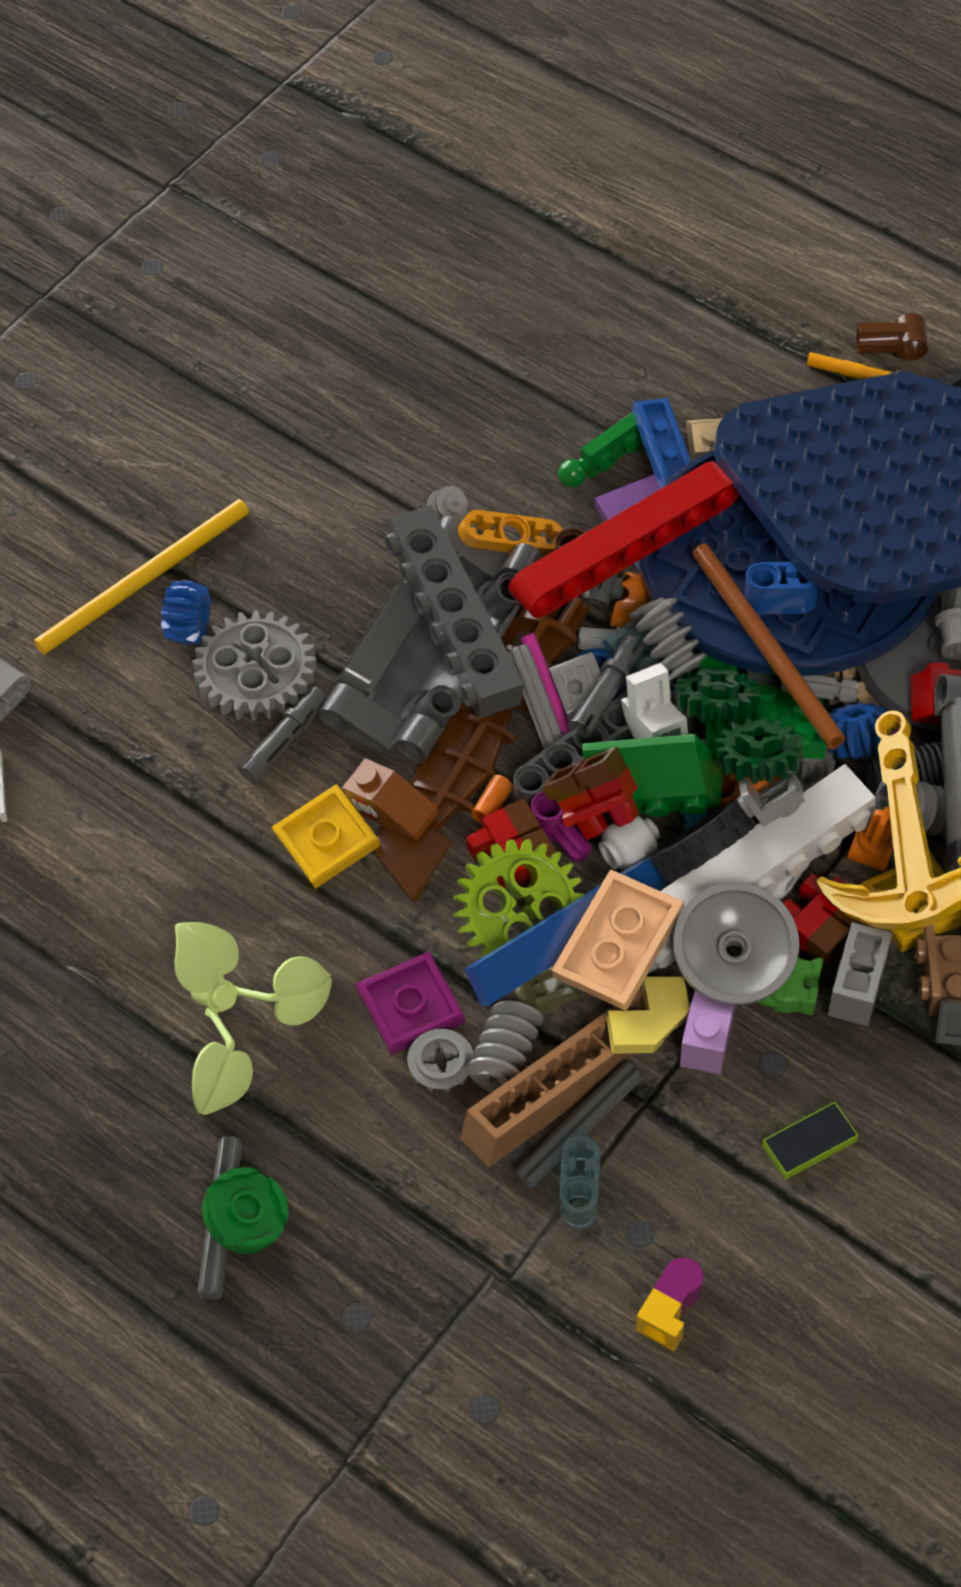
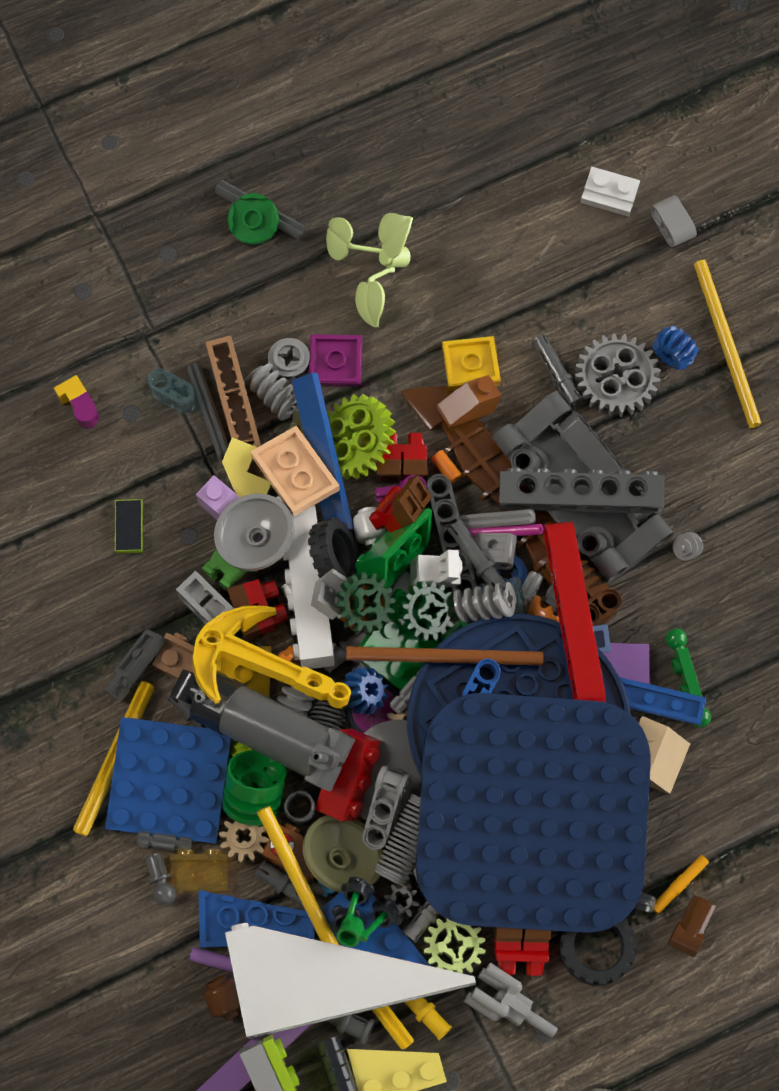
camera: 115 degrees right, 15 degrees up
light orange beam [458,510,563,557] -> none

